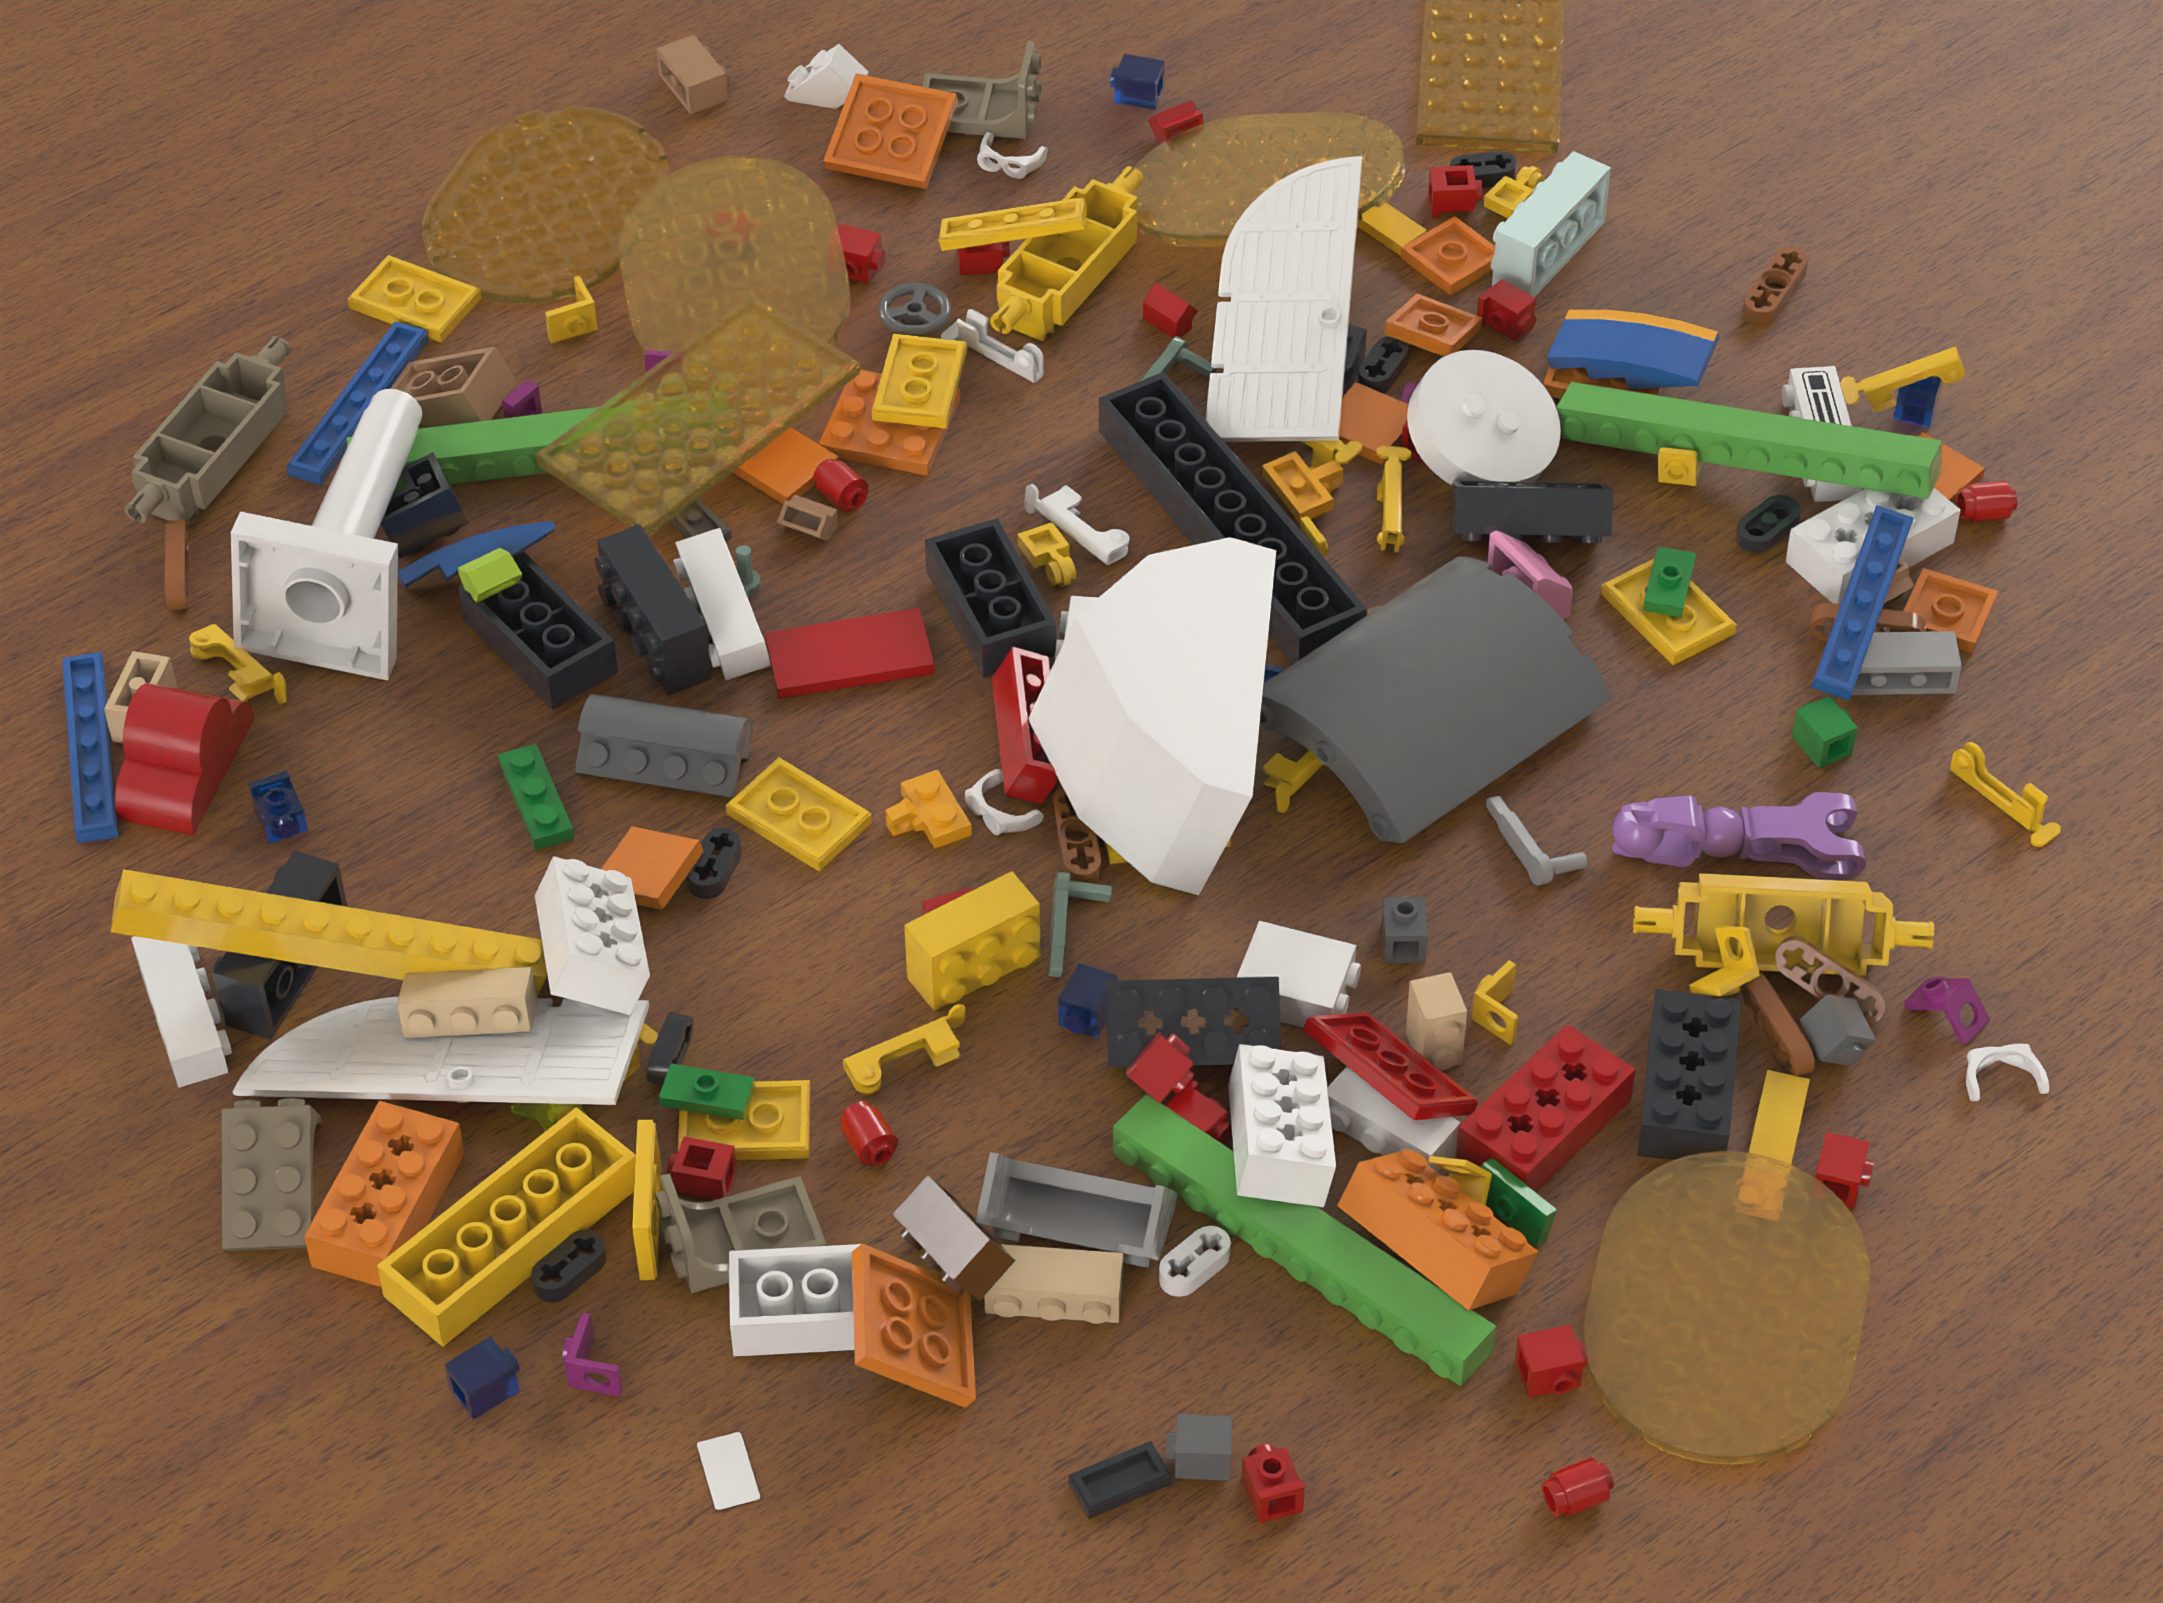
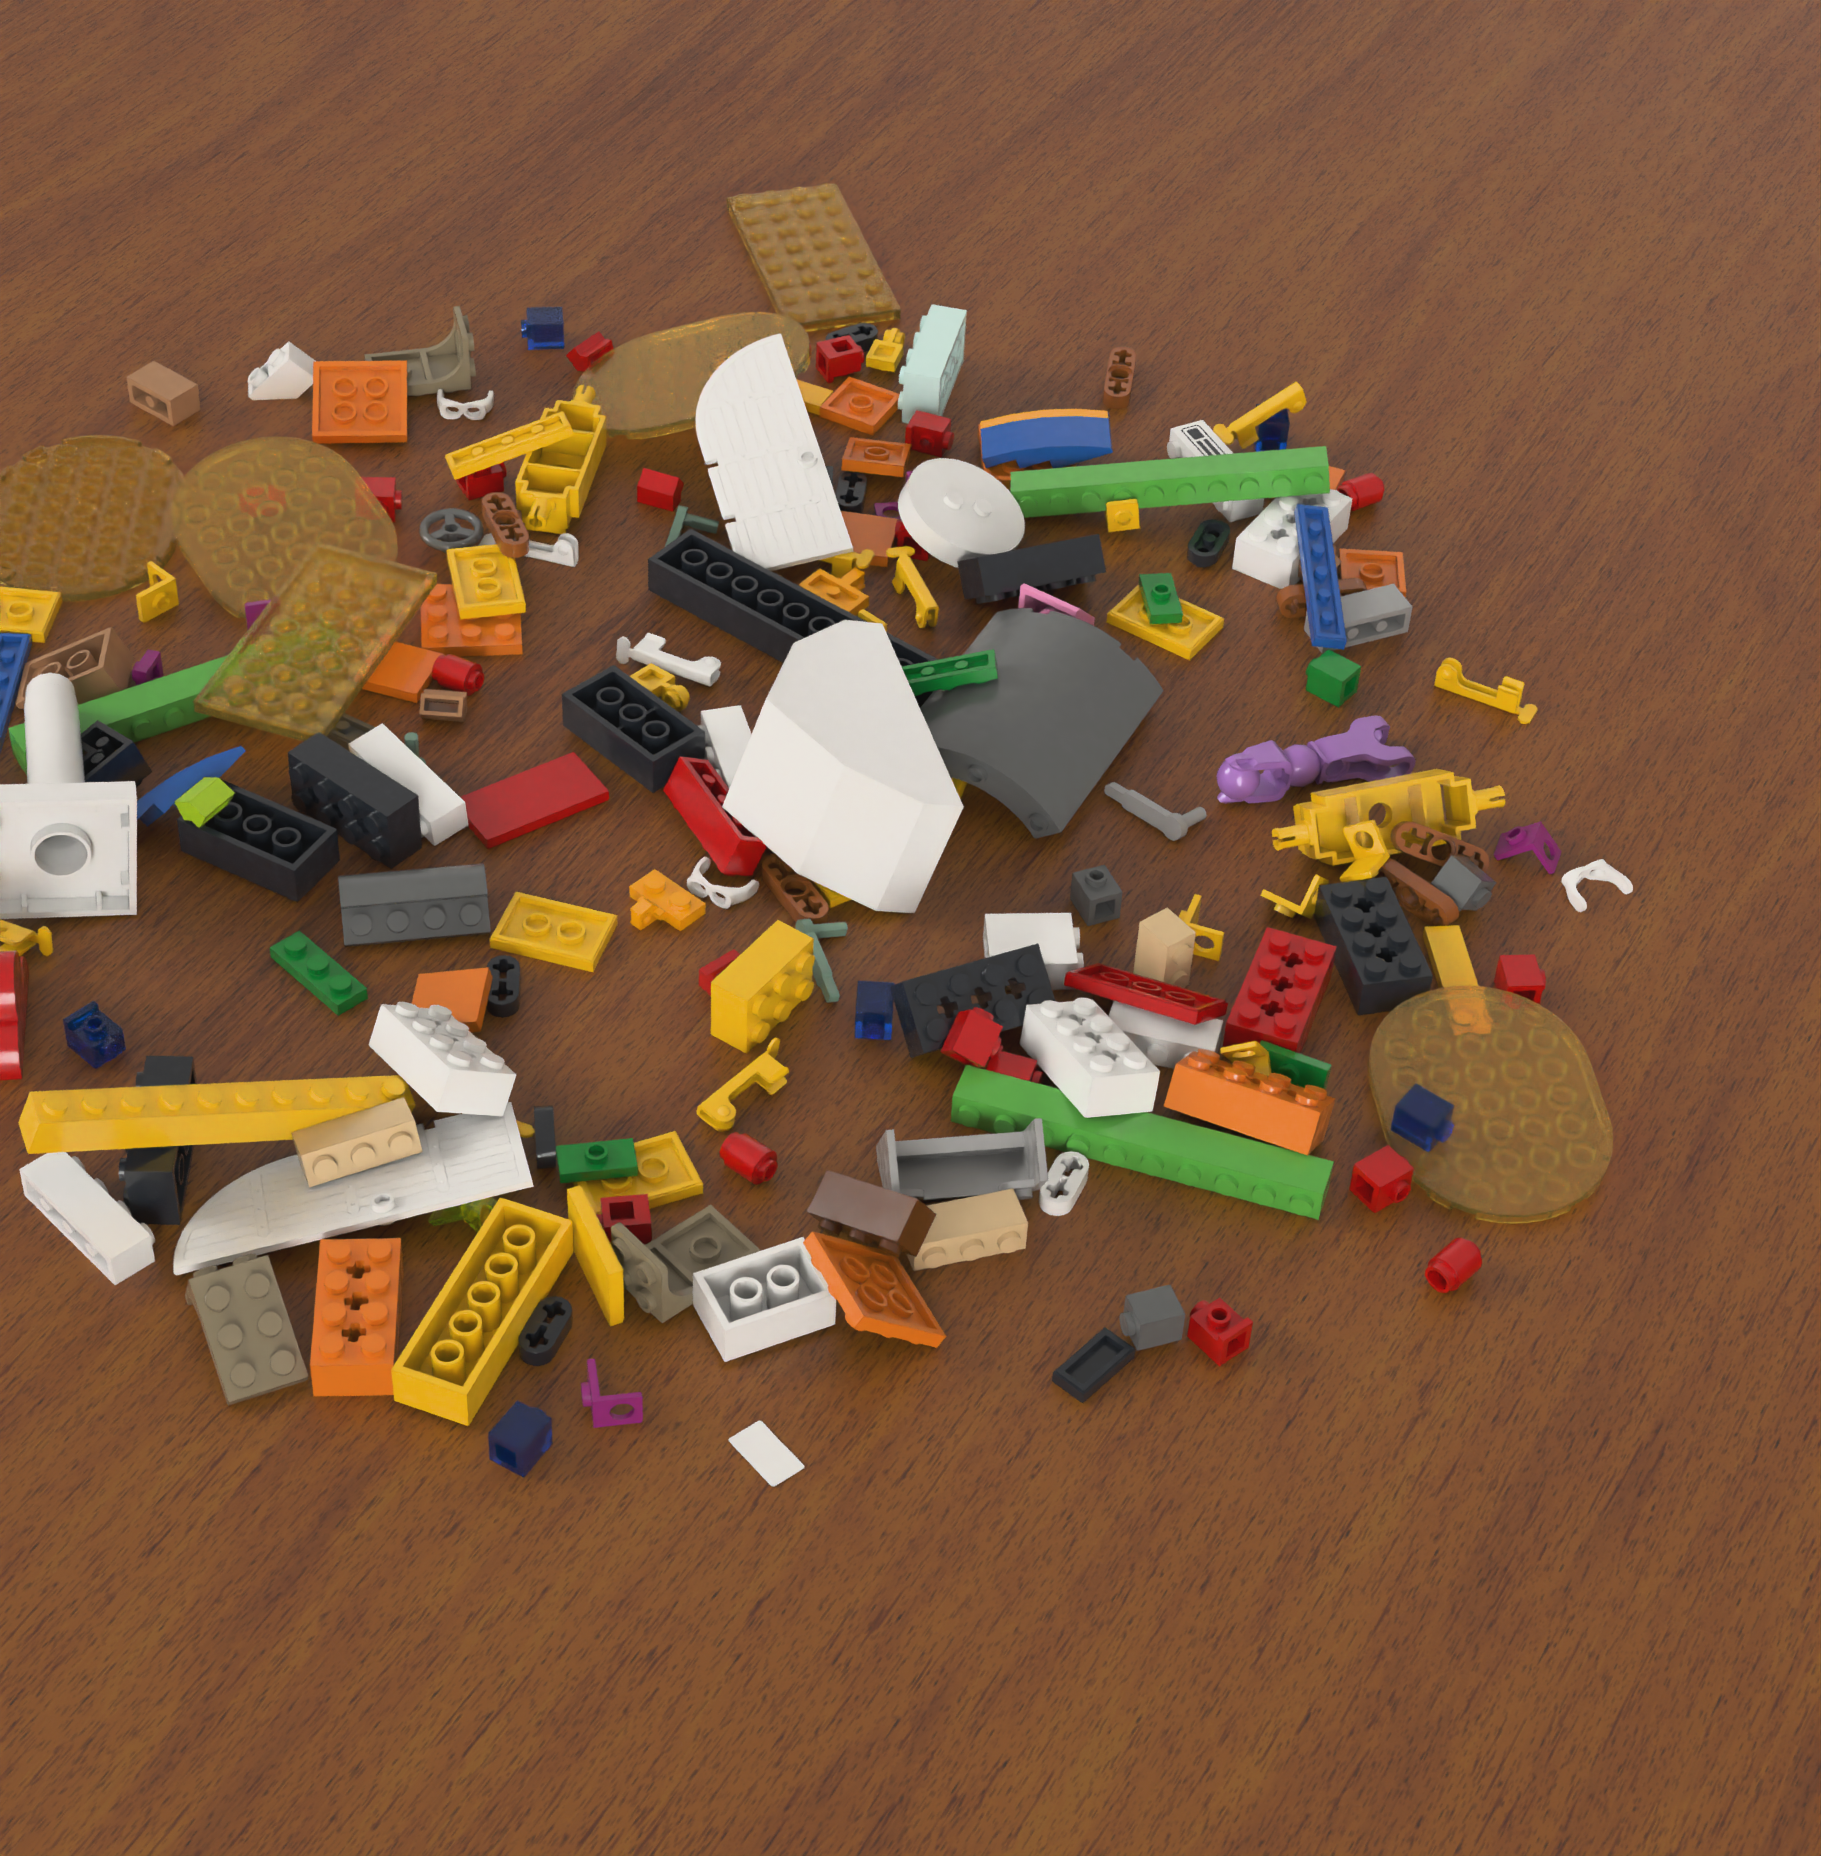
camera: 25 degrees left, 5 degrees down
none -> dark orange beam [482,492,529,558]
none -> green plate [902,649,998,696]
none -> yellow bracket [1260,874,1329,919]
none -> clear blue brick [1391,1084,1455,1152]

